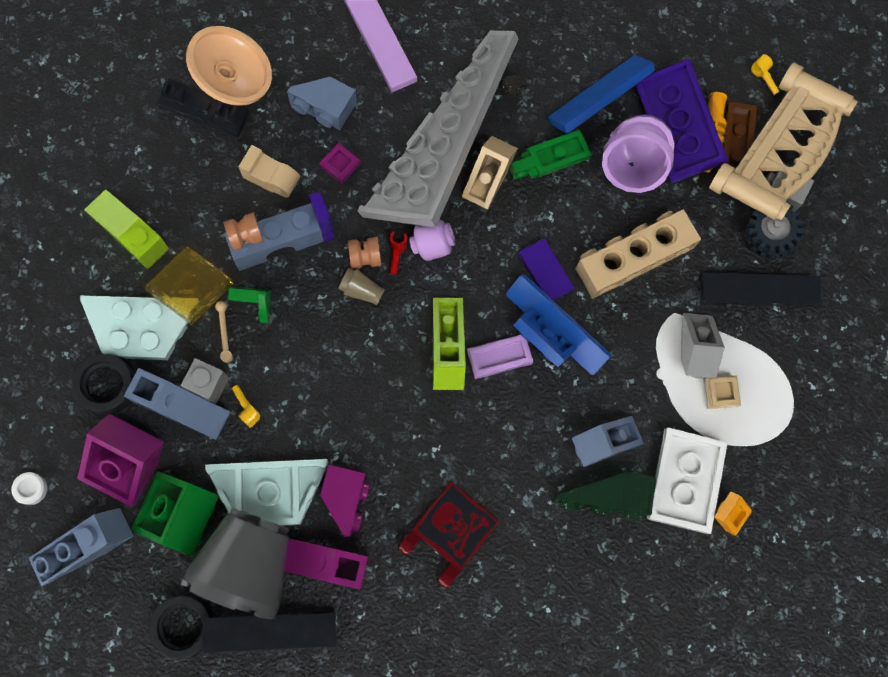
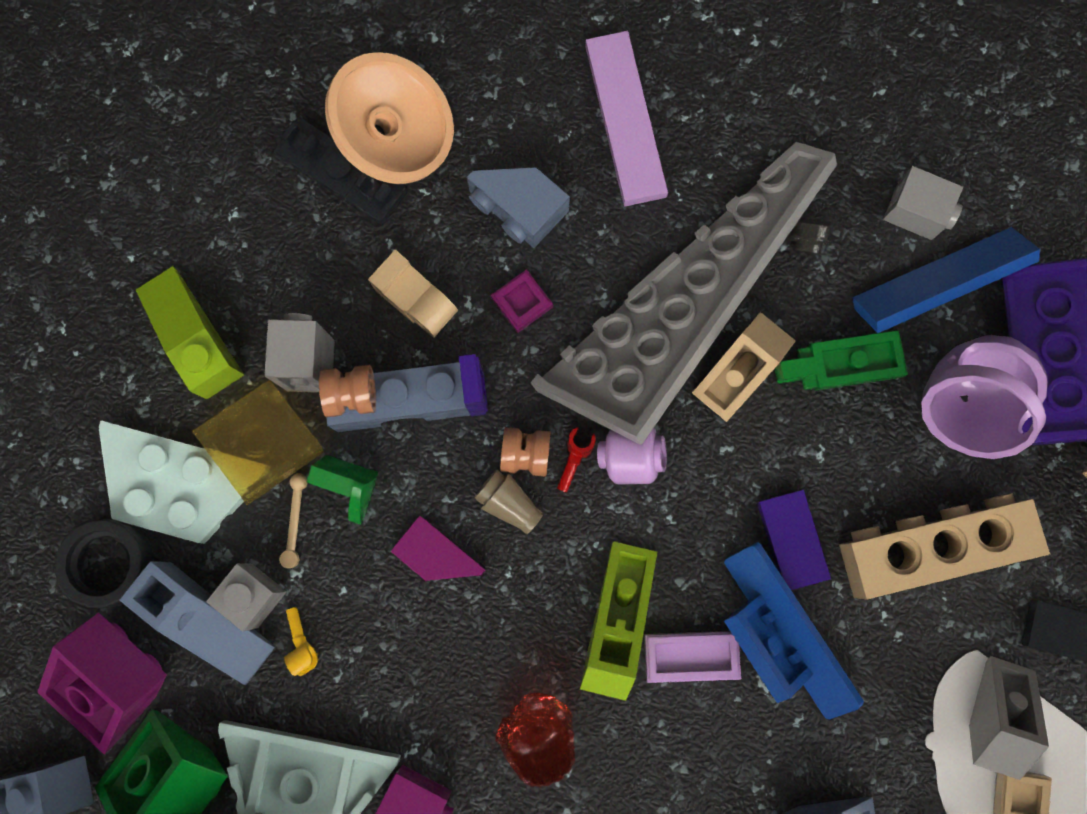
camera: 25 degrees right, 5 degrees up
none -> light grey brick [265,313,335,392]
none -> magenta tile [390,516,486,581]
none -> clear red hair [495,693,575,787]
none -> light grey brick [883,166,963,240]

